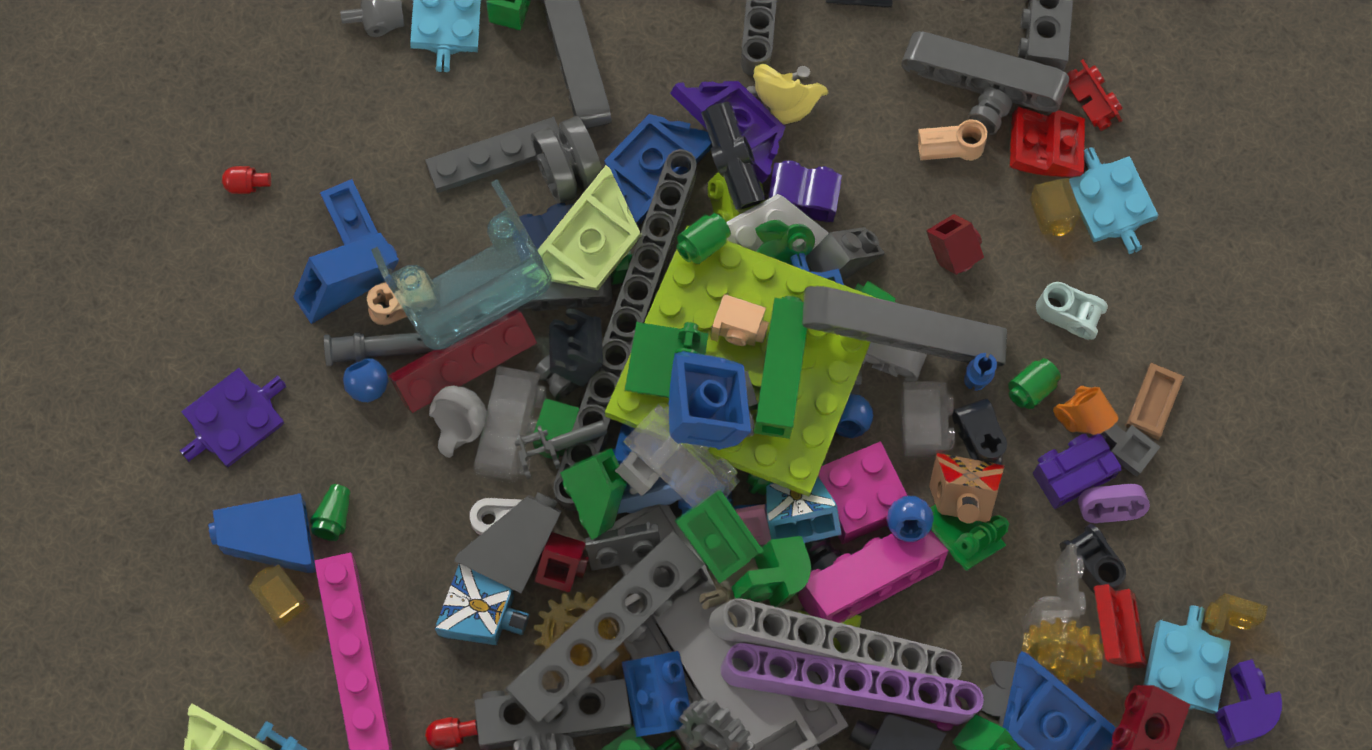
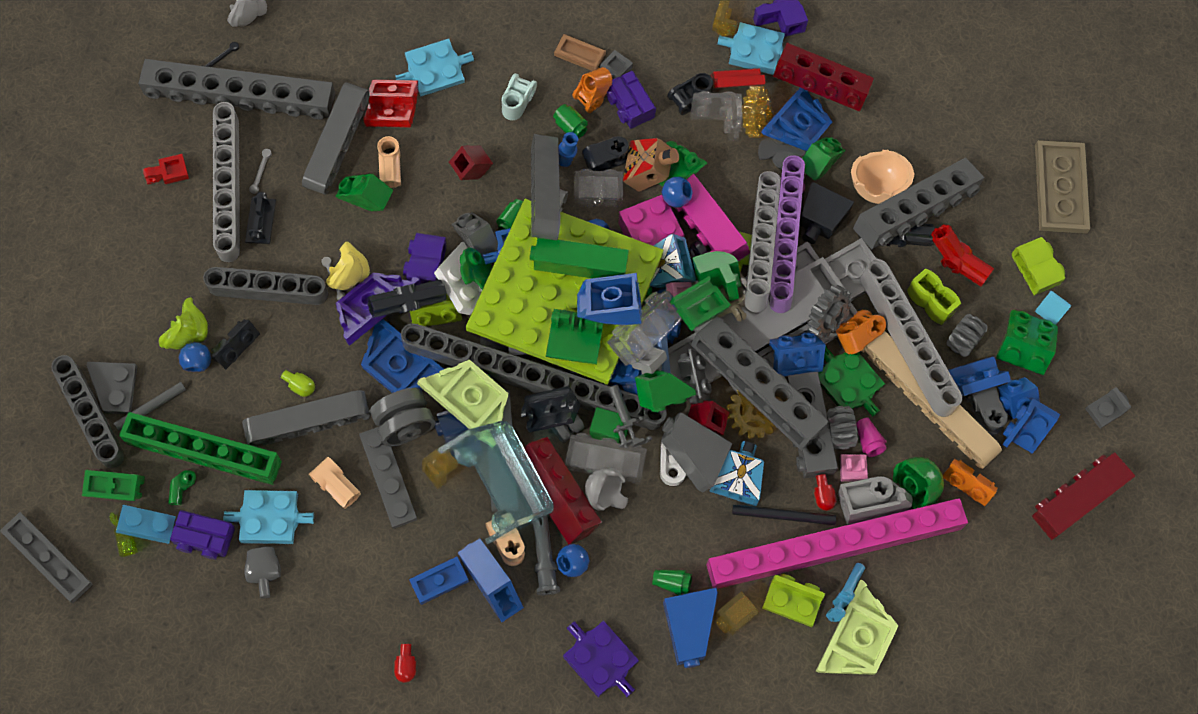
camera: 90 degrees left, 0 degrees up
green brick [677,213,731,264] -> none
light nougat brick [711,294,769,346] -> none
dark grey wheel [967,87,1013,135] -> none
clear yellow brick [1030,178,1081,236] -> none
red hinge [1067,59,1123,131] -> none
medium lavender beam [1078,484,1150,523] -> none
none -> lime cylinder [281,370,315,397]
none -> light nougat piece [309,457,361,509]
none -> green slope [335,174,393,211]
none -> clear yellow bracket [422,446,458,489]
none -> black bar [732,504,836,525]
none -> lime bracket [762,574,825,627]

